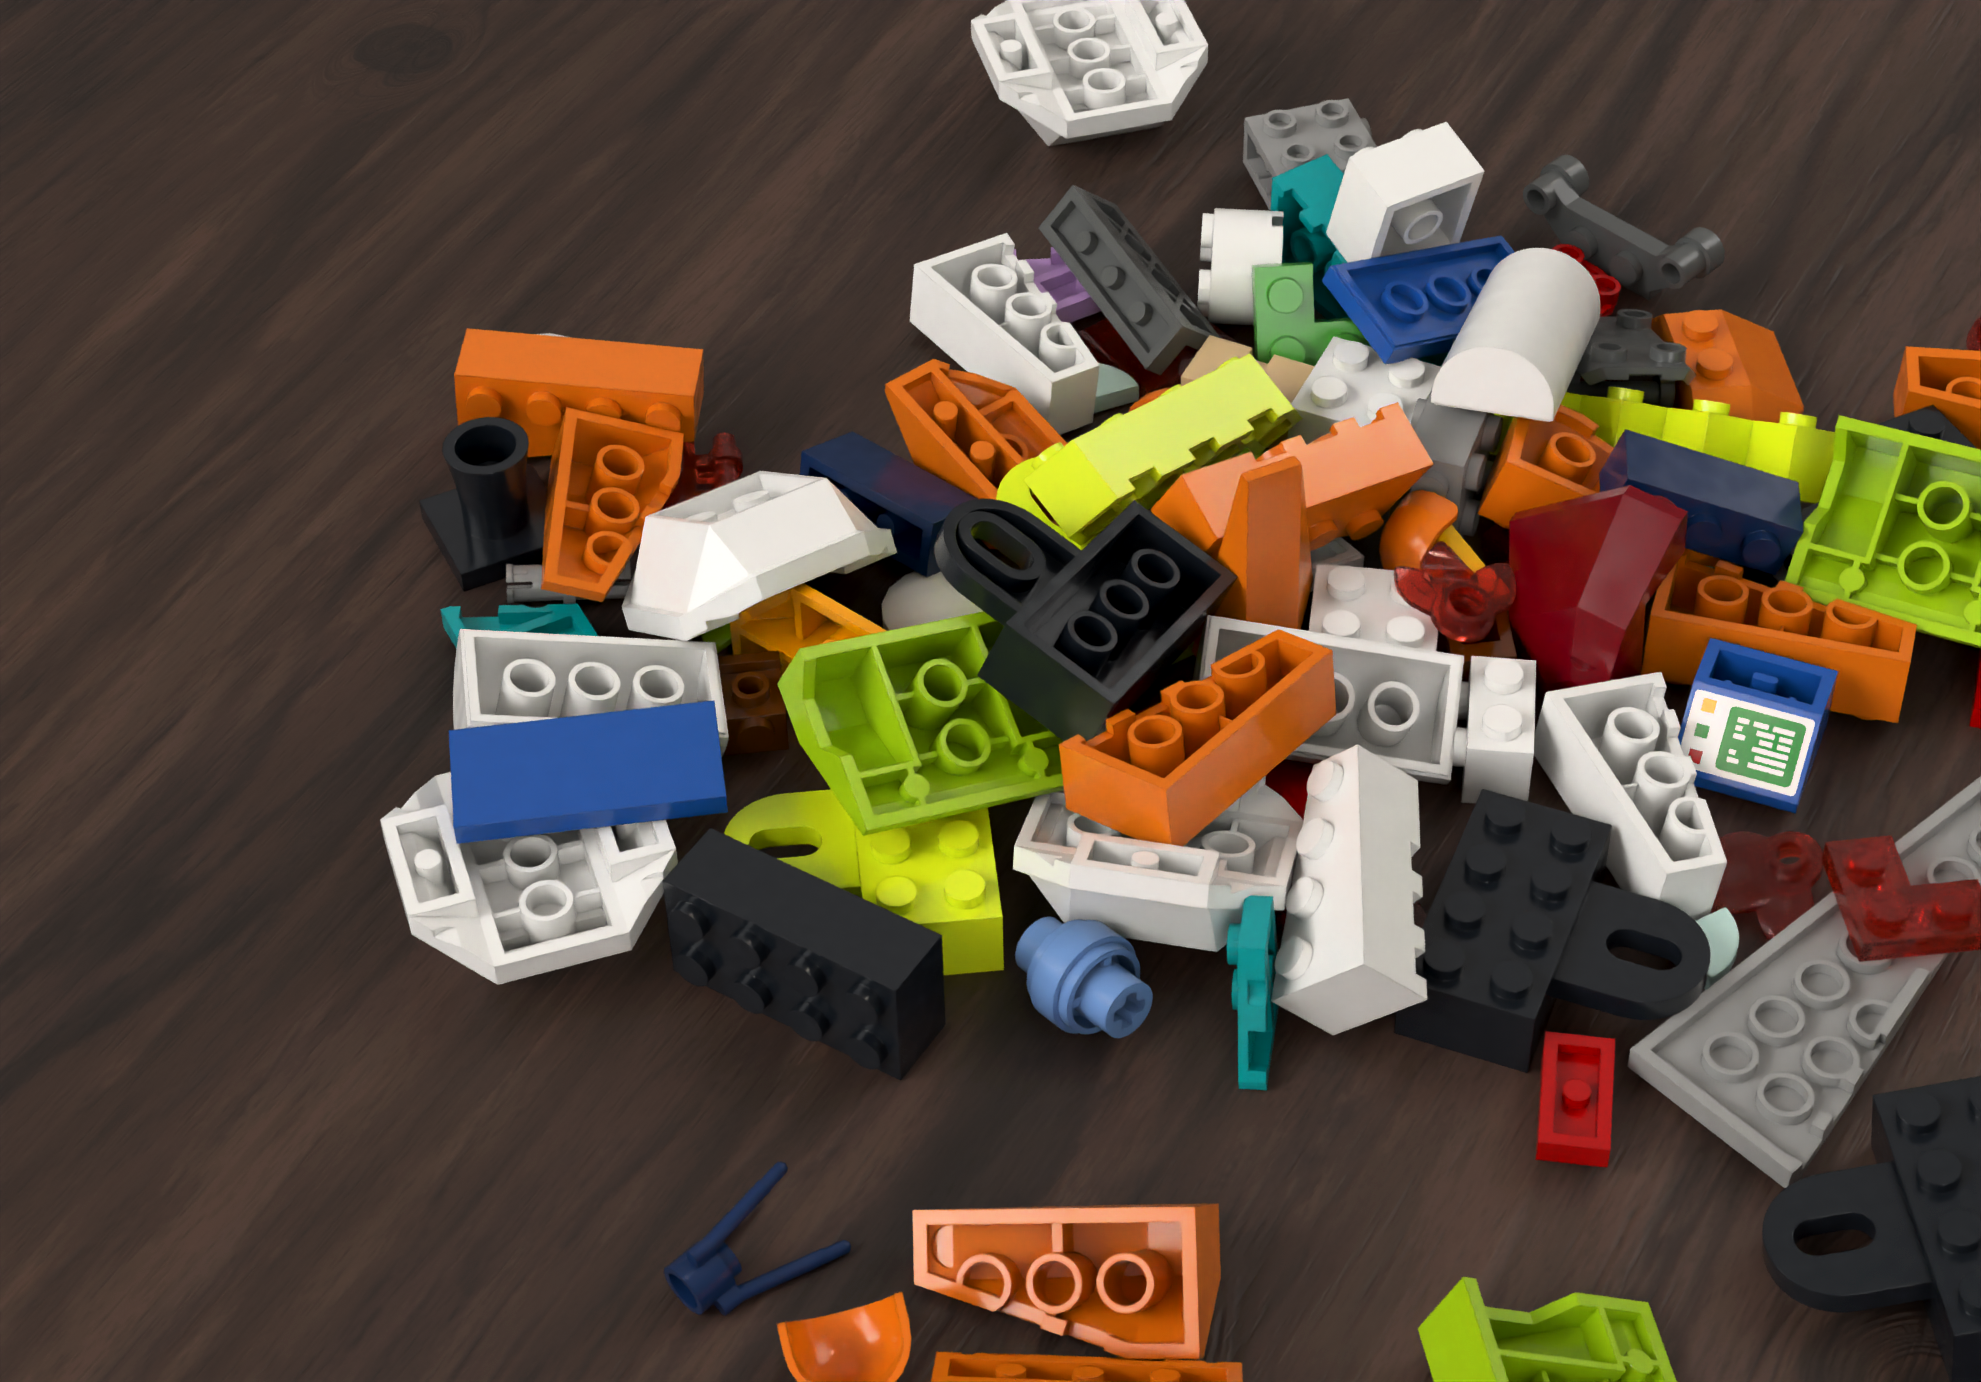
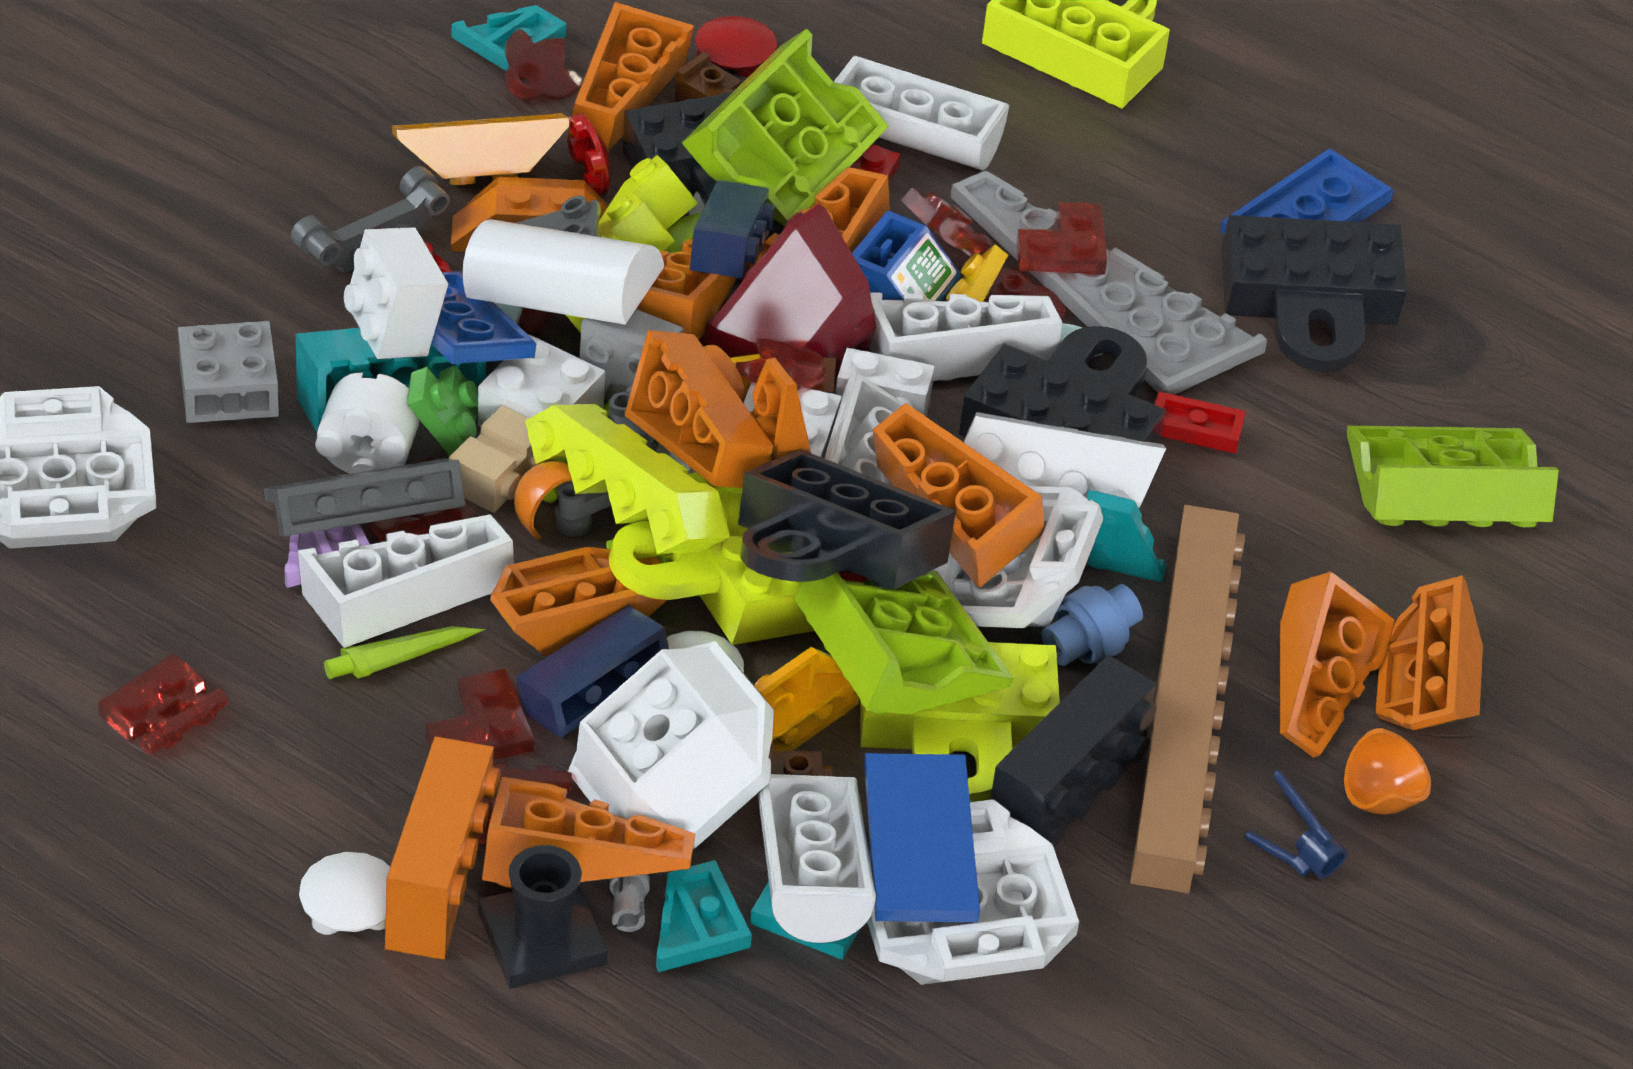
camera: 90 degrees left, 0 degrees up
none -> clear red plate [98,654,228,755]
none -> lime bar [324,626,486,679]
none -> wedge [392,113,569,185]
none -> clear red plate [425,668,534,760]
none -> red dish [567,113,610,196]
none -> clear red plate [901,187,993,257]
none -> yellow plate [946,244,1008,302]
none -> medium nougat brick [1130,504,1245,894]

